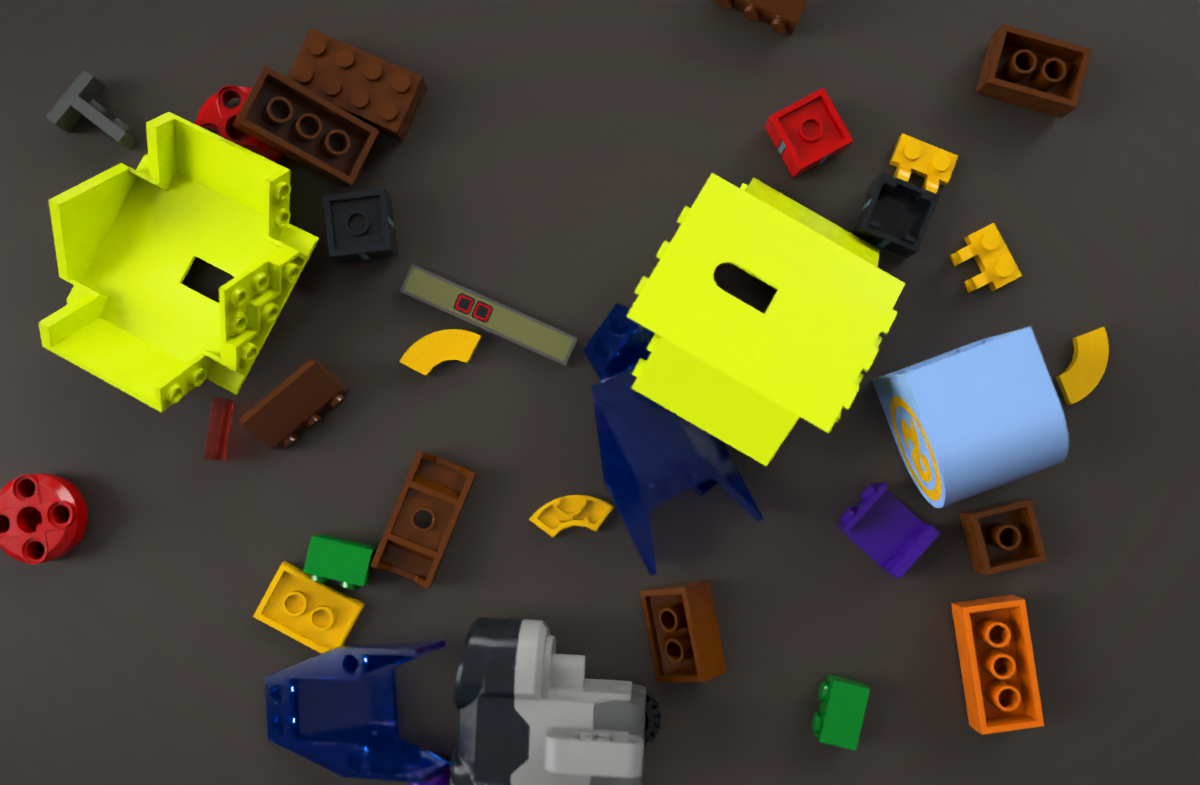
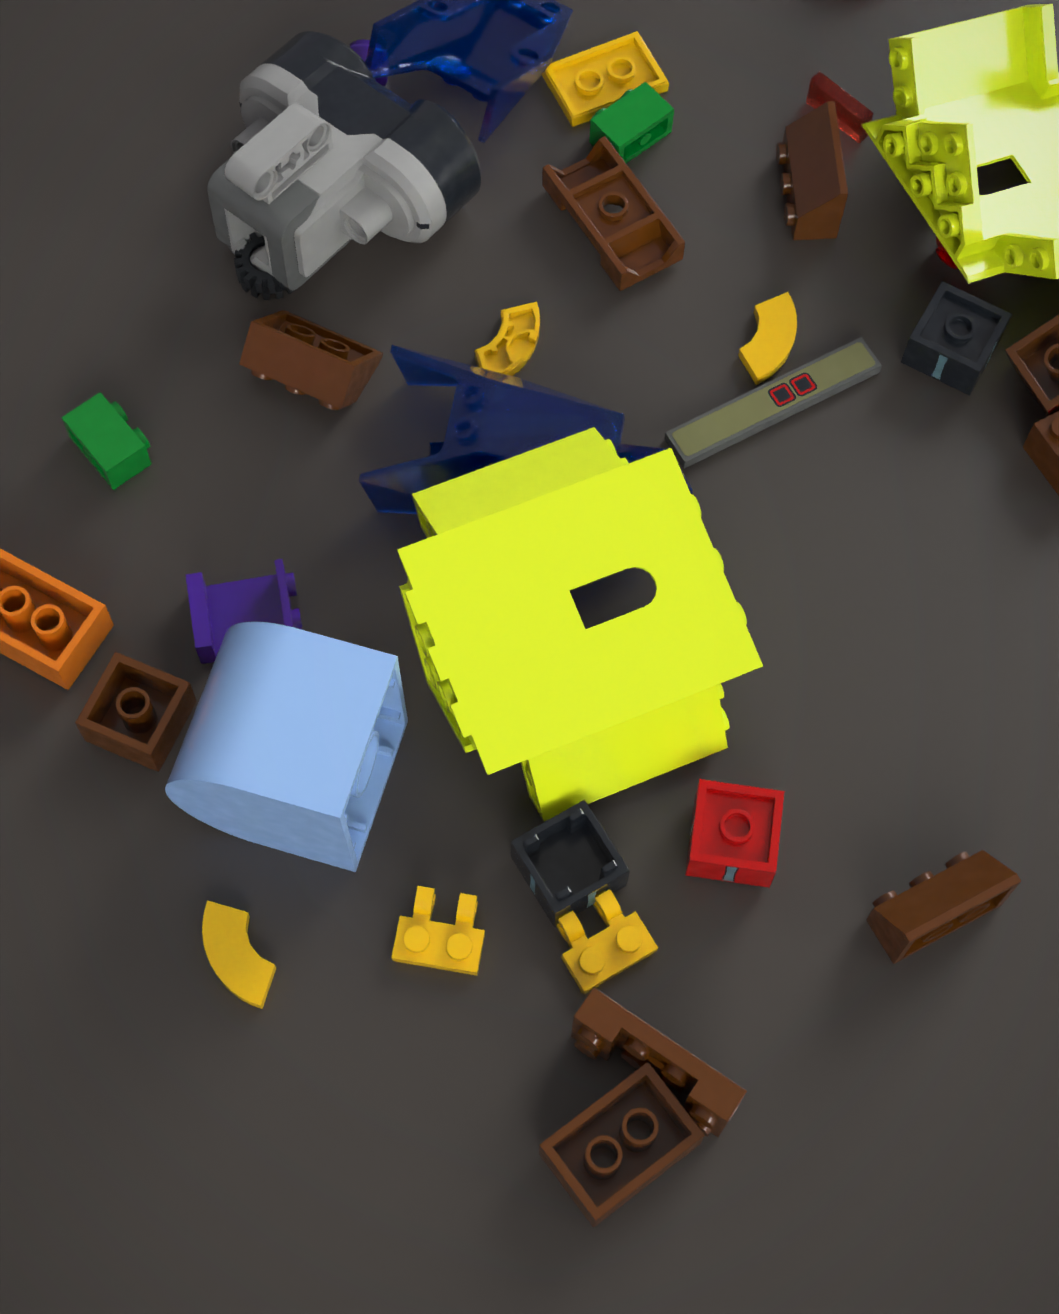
camera: 130 degrees right, 20 degrees down
none -> reddish brown piece [571,988,747,1138]

